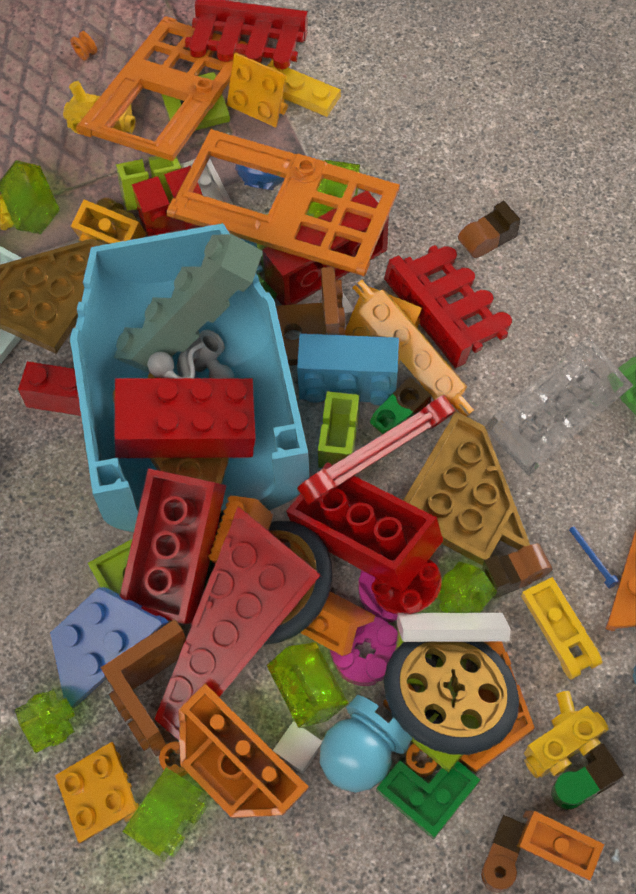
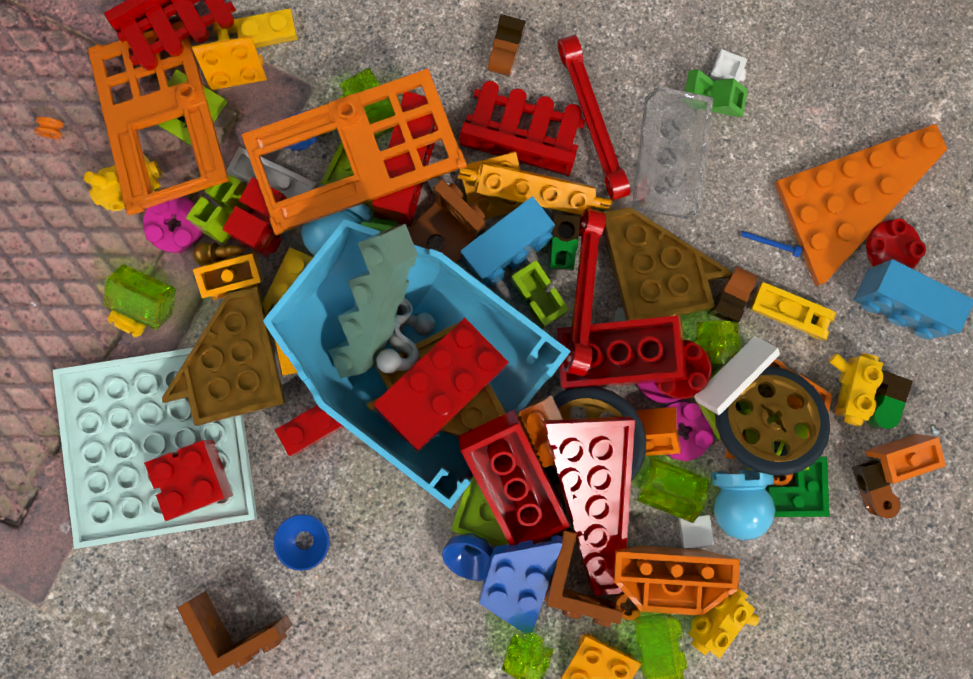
camera: 50 degrees left, 20 degrees up
none -> dark pink plate [143,196,203,254]
none -> blue piece [442,533,493,581]
none -> red piece [557,34,630,201]
none -> yellow brick [688,588,759,659]

